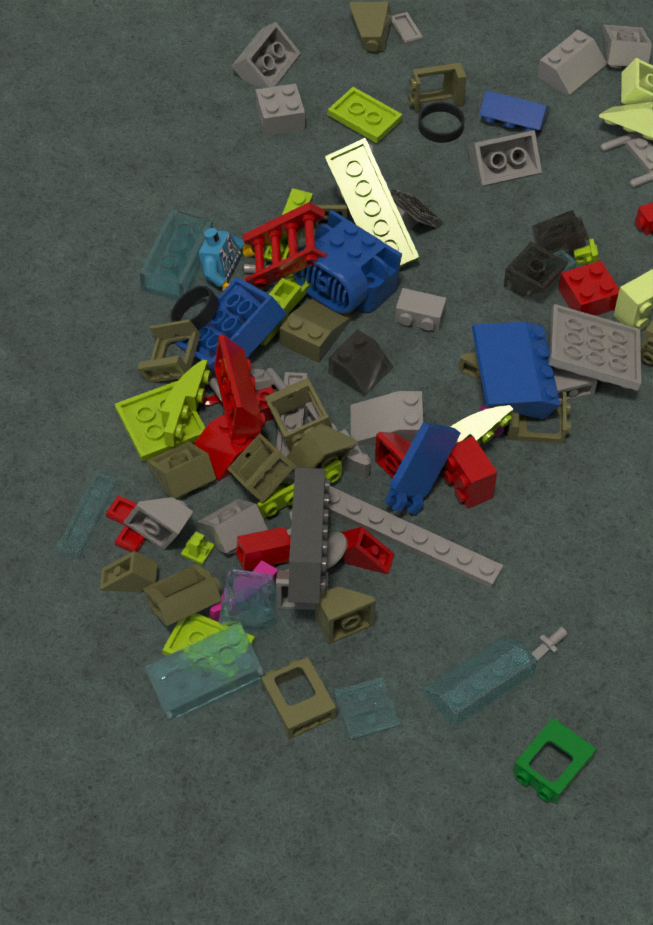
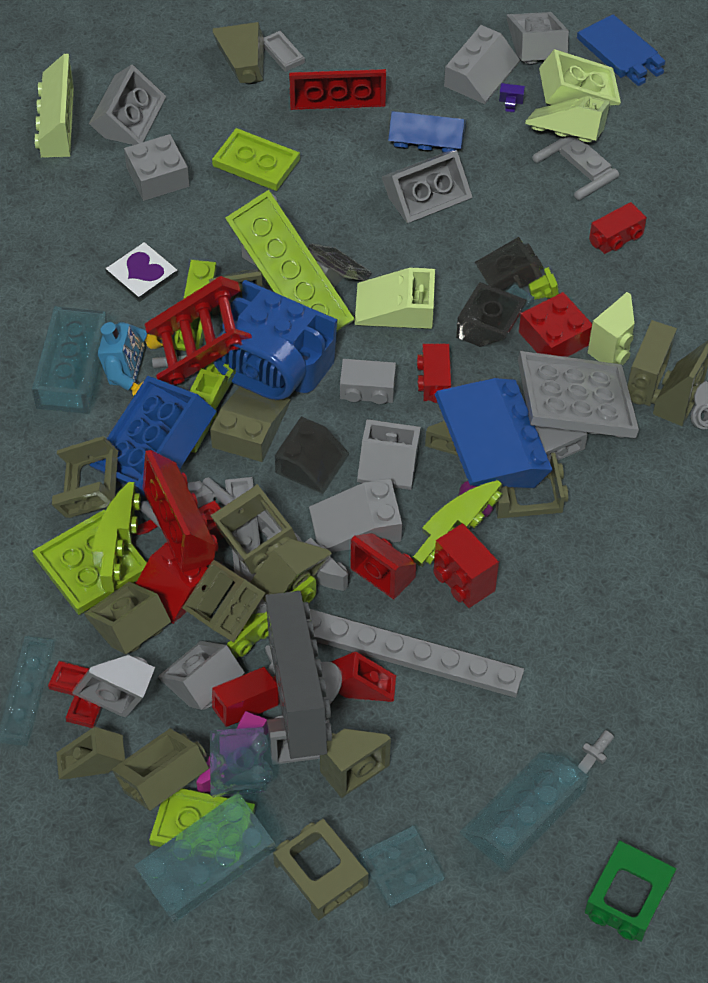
camera: 10 degrees left, 0 degrees up
black tyre [170,286,219,330] -> none
lime brick [181,532,215,566] -> none
blue tile [385,422,461,514] -> none
olive window [408,62,466,114] -> none
black tyre [418,102,465,143] -> none
none -> yellowish green slope [34,54,74,157]
none -> tile [106,242,178,302]
none -> red slope [289,69,386,110]
none -> yellowish green slope [355,268,435,329]
none -> light grey slope [357,419,421,490]
none -> red brick [417,344,451,403]
none -> dark purple tile [499,83,525,112]

